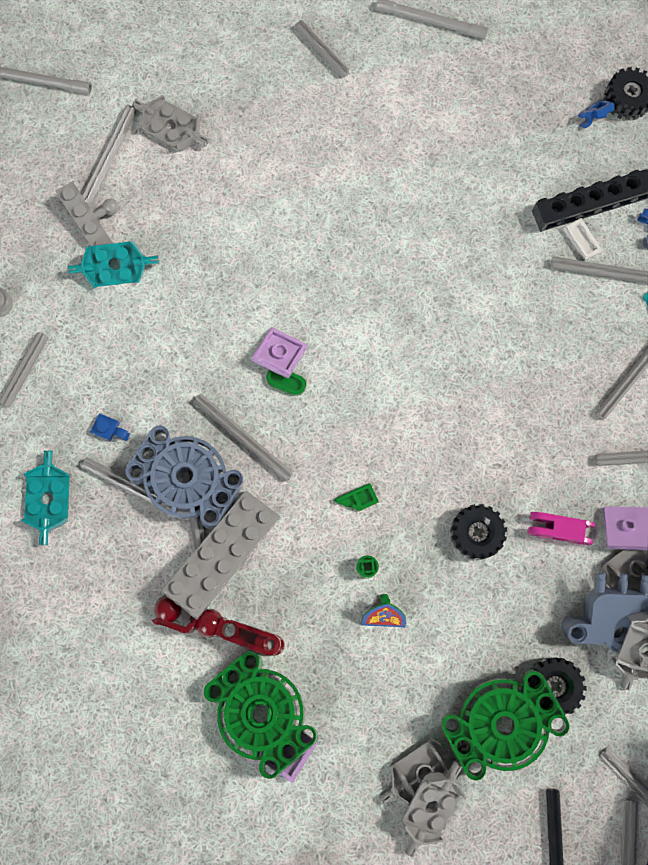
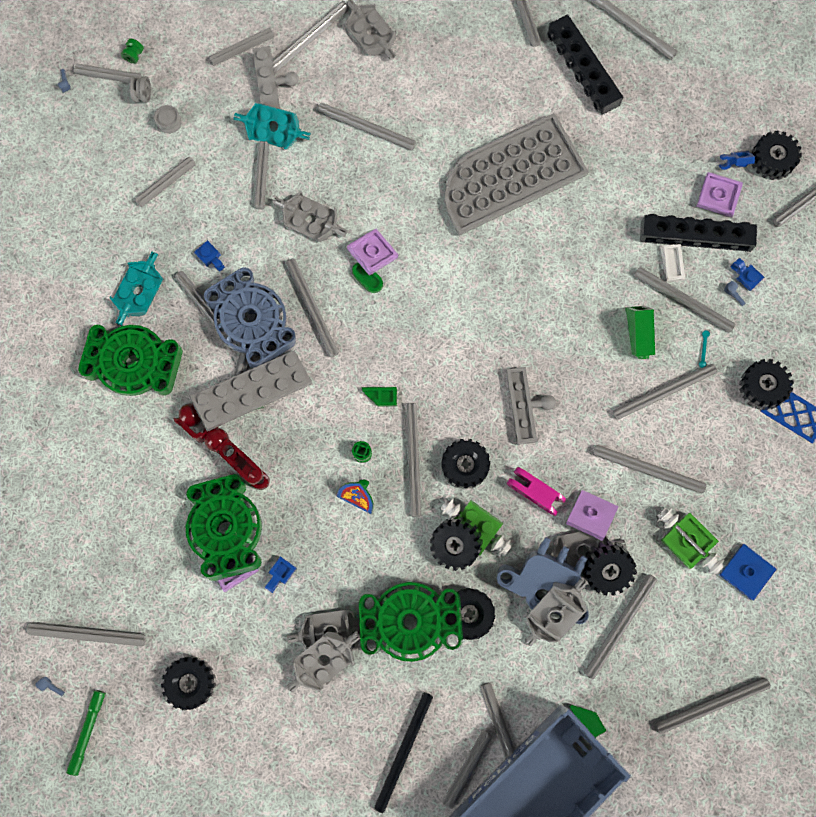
camera: 30 degrees right, 0 degrees up
none -> green piece [78,324,183,396]
none -> light grey axle [209,28,274,66]
none -> light grey axle [254,141,269,209]
none -> blue plate [265,556,297,593]
none -> light grey plate [273,192,348,242]
none -> light grey axle [317,102,416,150]
none -> light grey axle [406,403,421,517]
none -> black bush [430,517,483,571]
none -> bright green plate [441,499,511,556]
none -> light grey plate [445,113,589,236]
none -> light grey plate [506,367,556,445]
none -> black brick [547,14,623,115]
none -> green slope [625,306,655,359]
none -> lavender plate [696,172,743,218]

